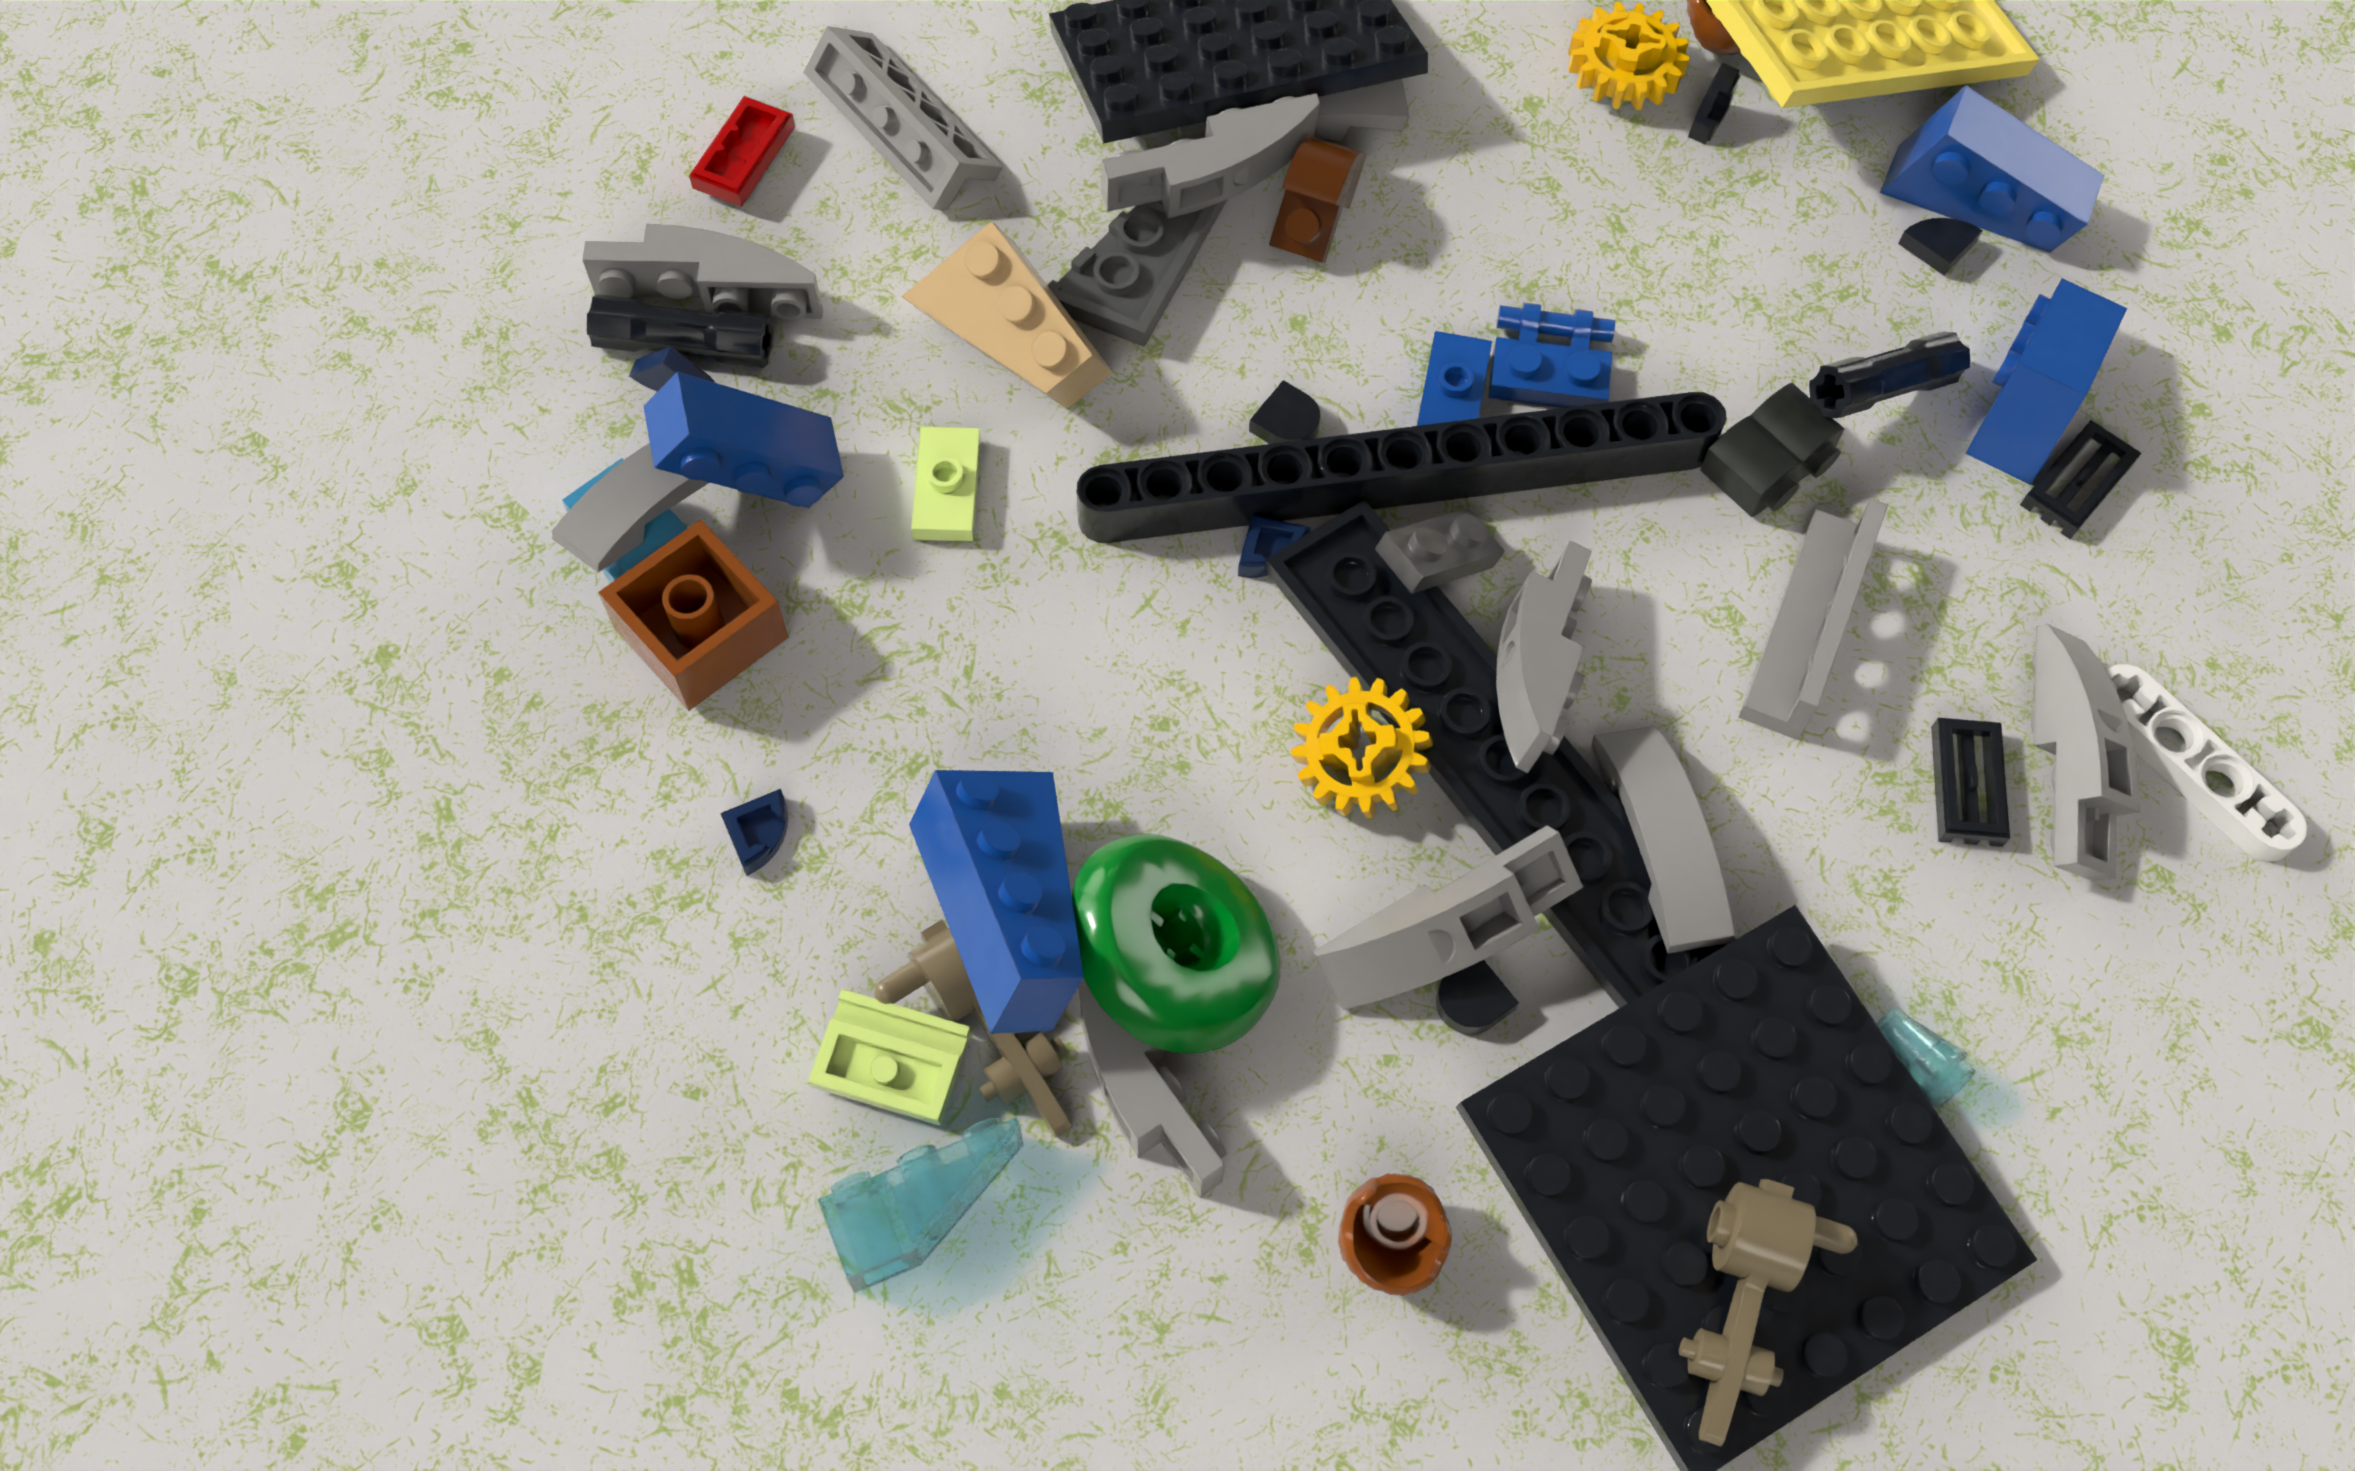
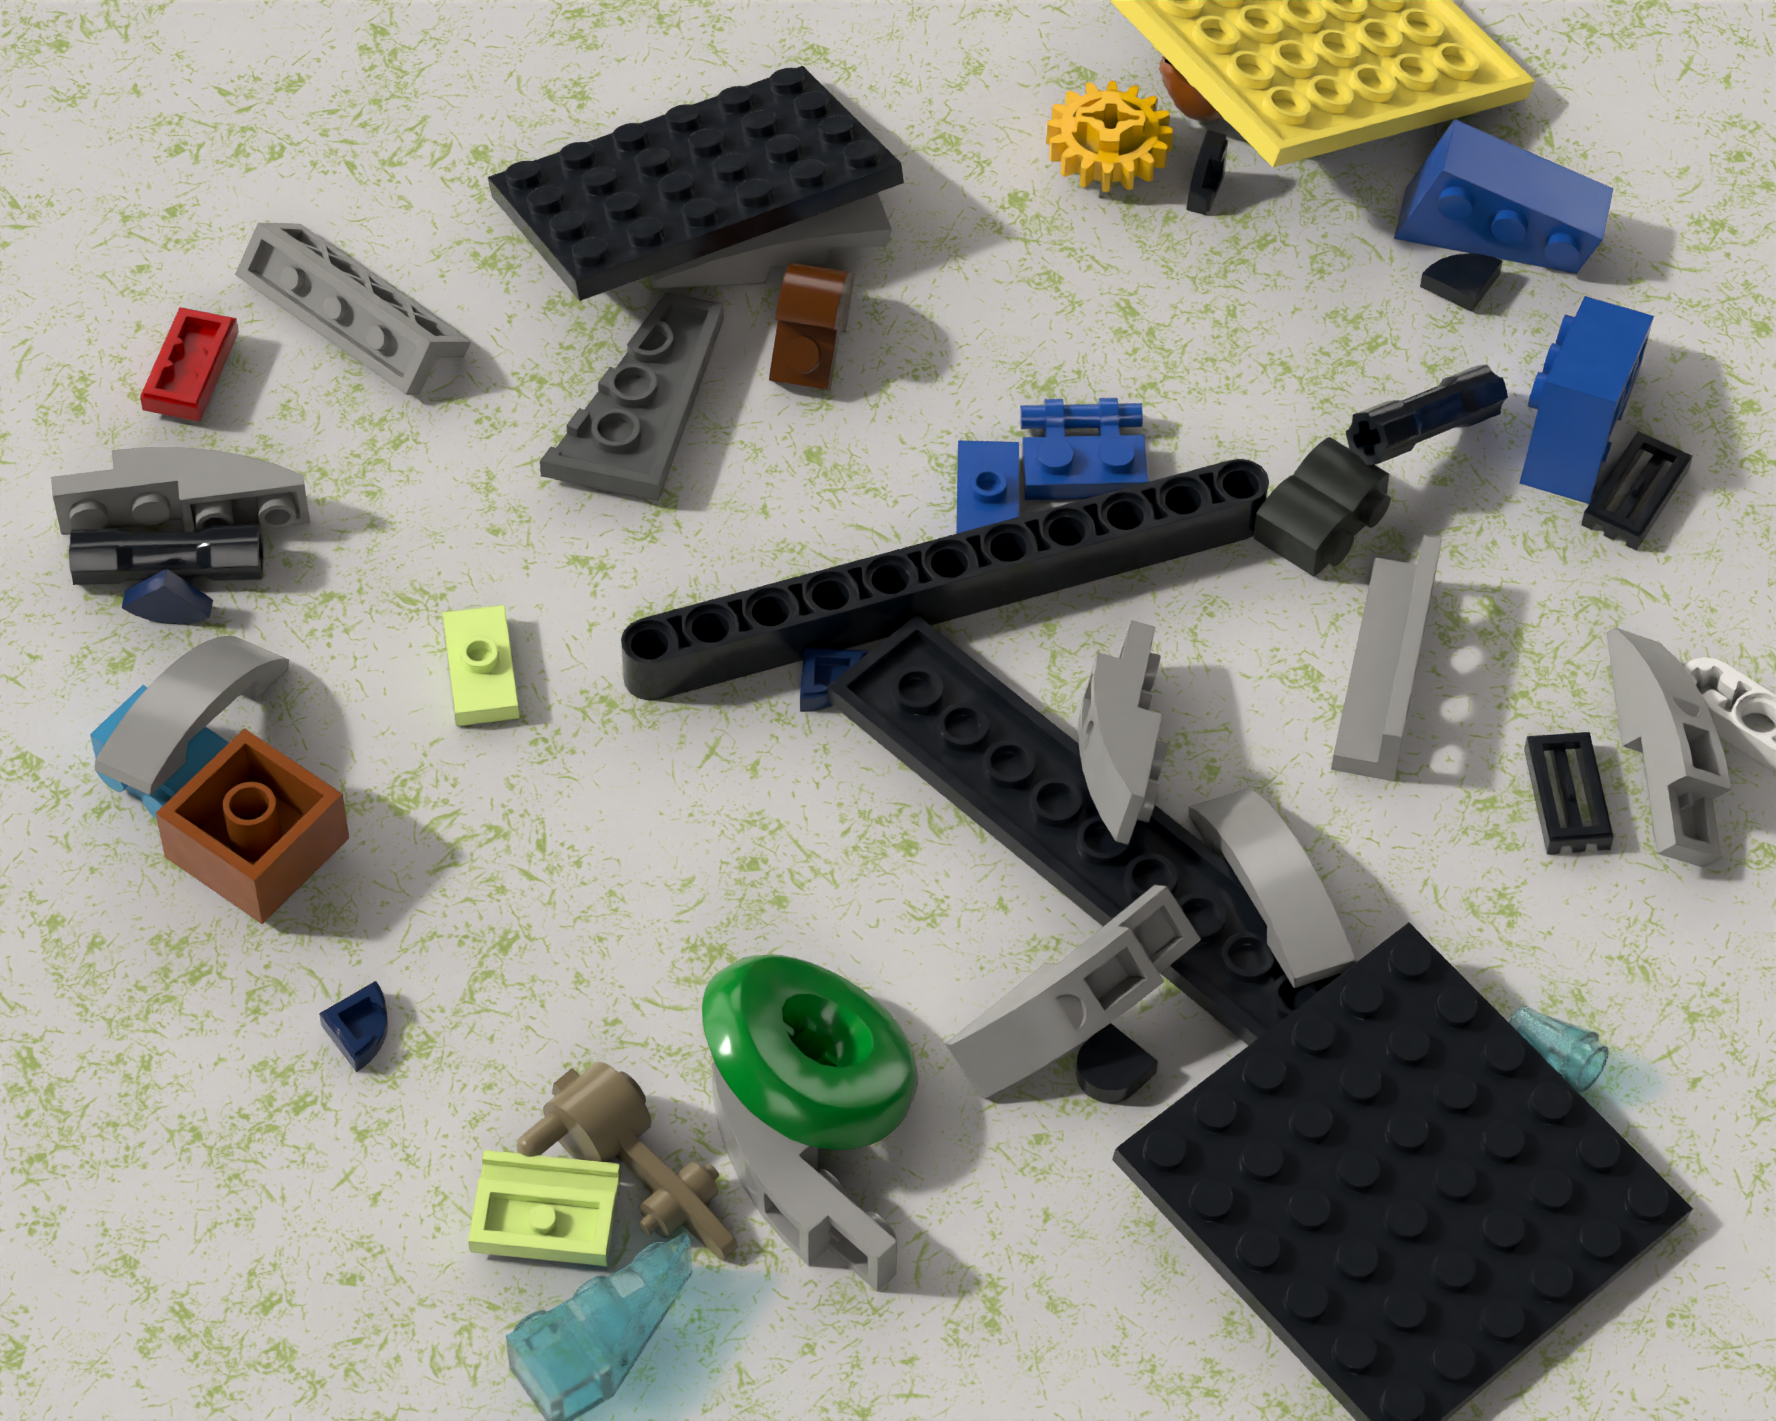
camera: 10 degrees left, 10 degrees down
blue brick [643,371,844,508] -> none
tan wedge [901,221,1113,409] -> none
blue wedge [909,770,1084,1034] -> none
light grey slope [1101,93,1320,219] -> none
black tile [1249,380,1320,444] -> none
yellow gear [1291,677,1433,819] -> none
dark orange hair [1338,1173,1452,1296] -> none
flat silver plate [1375,508,1505,594] -> none
dark tan piece [1679,1179,1857,1446] -> none

